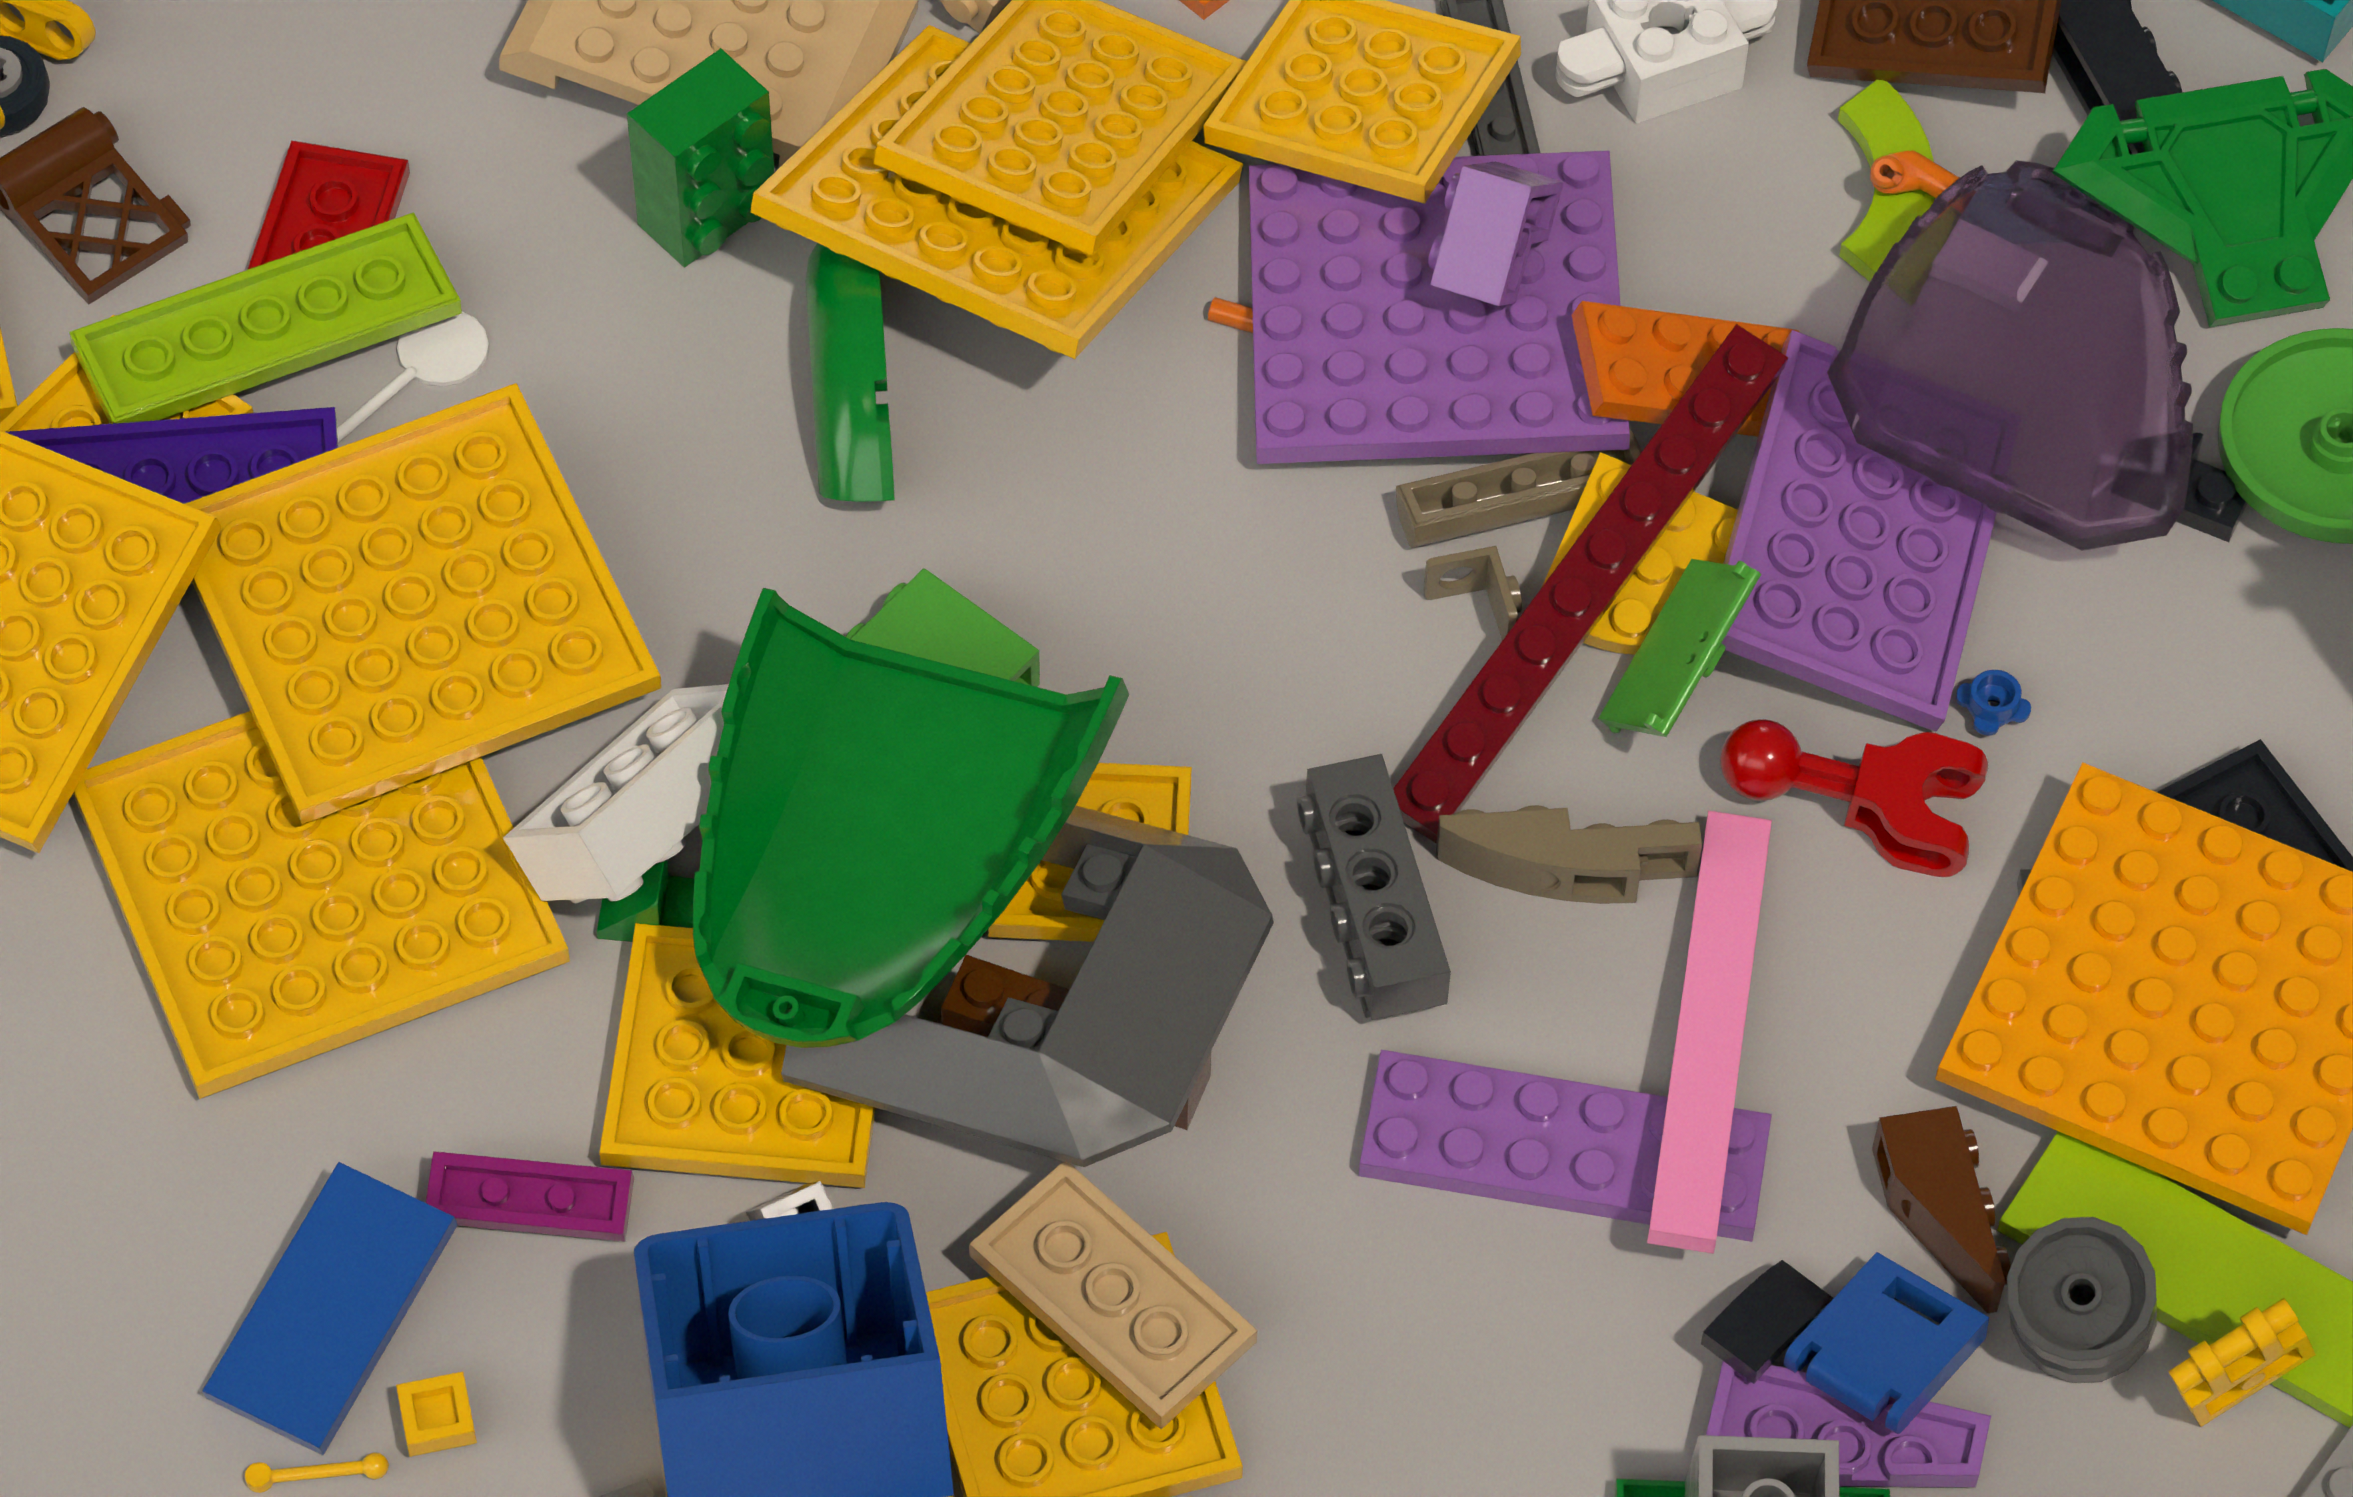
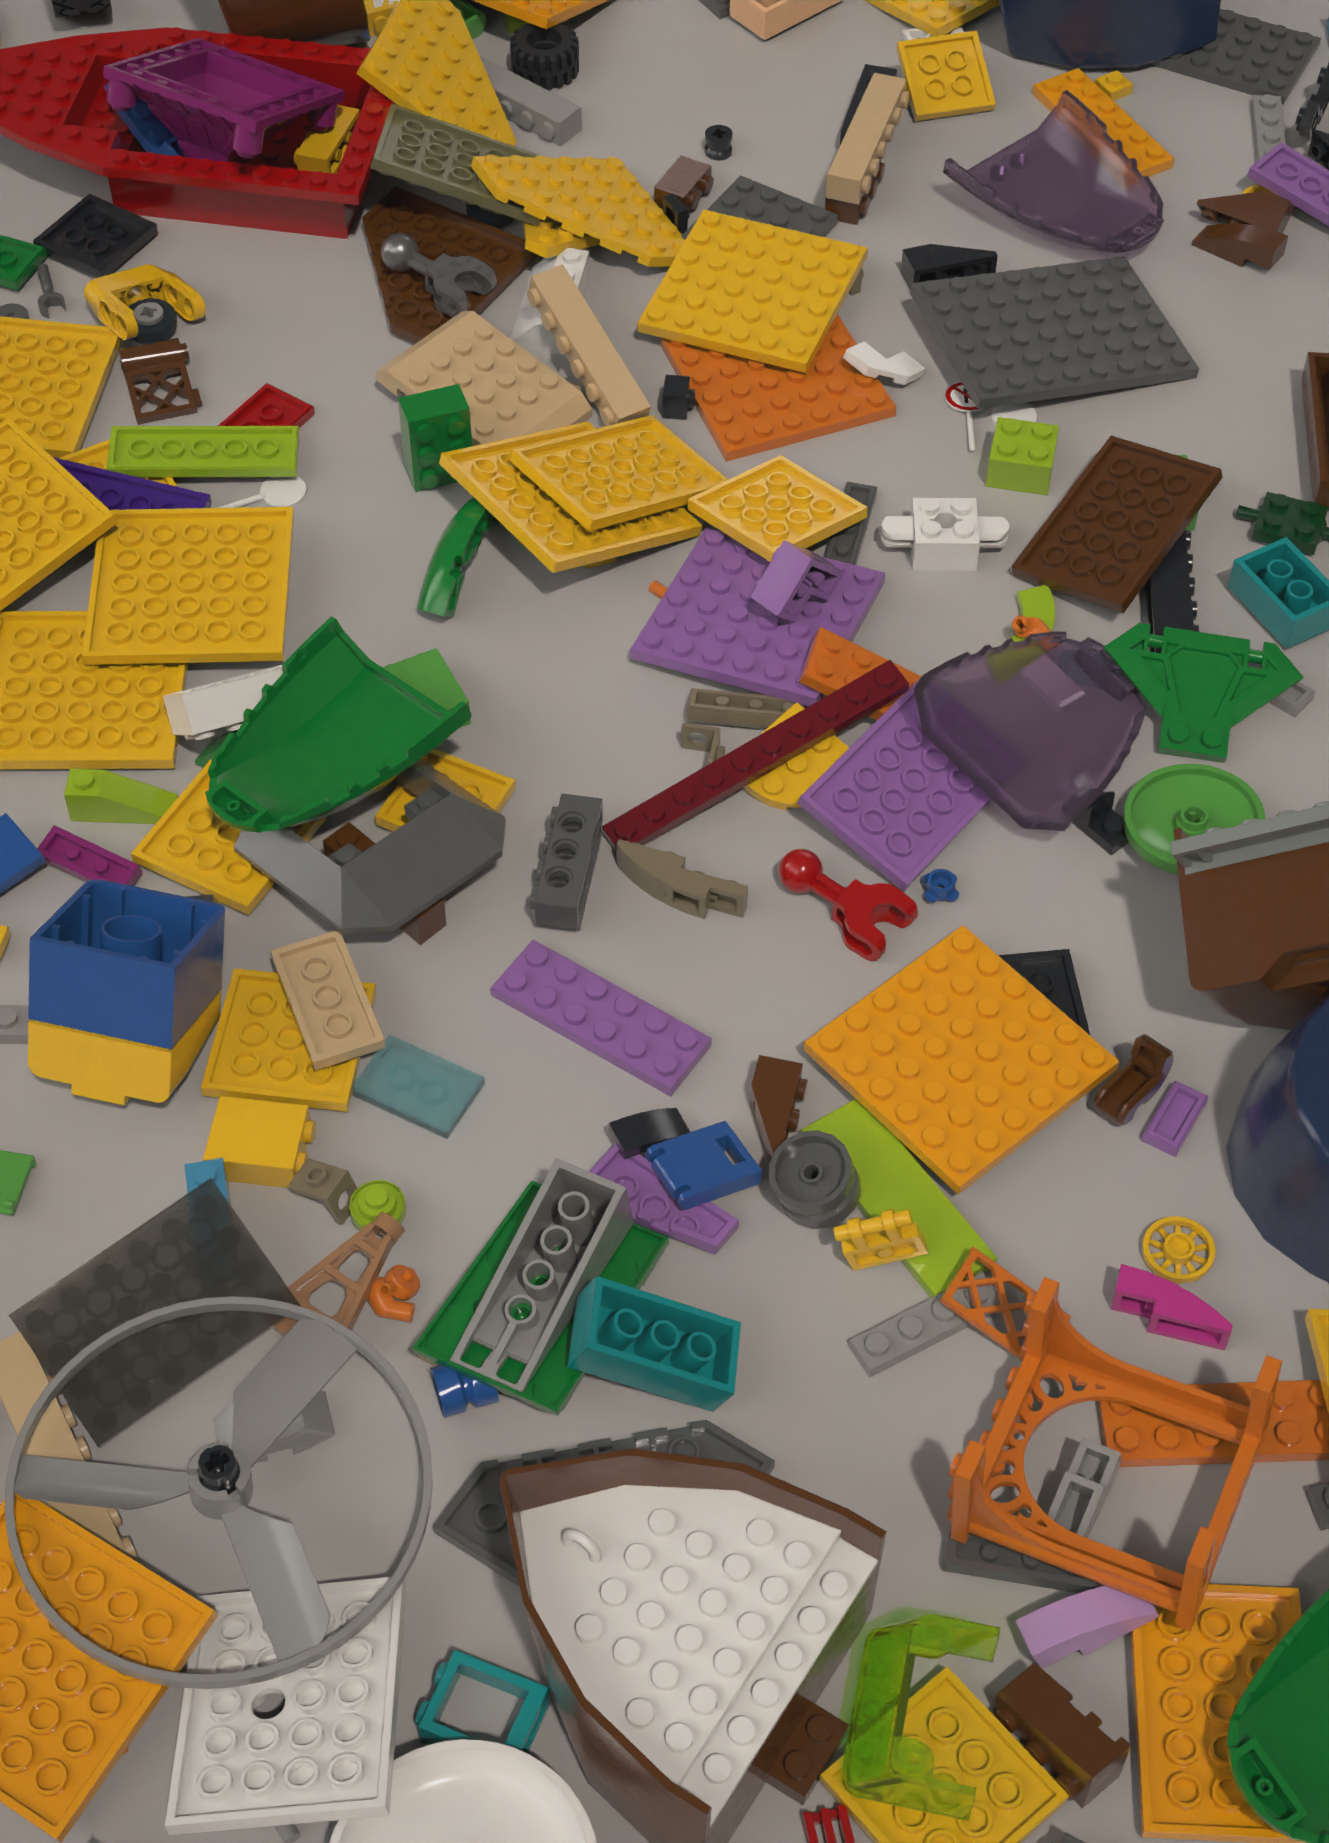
camera: 25 degrees right, 5 degrees down
bright green door [1598,559,1761,737] -> none
bright pink tile [1647,810,1772,1254] -> none
none -> lime slope [64,768,178,824]
none -> clear light blue tile [352,1034,485,1139]

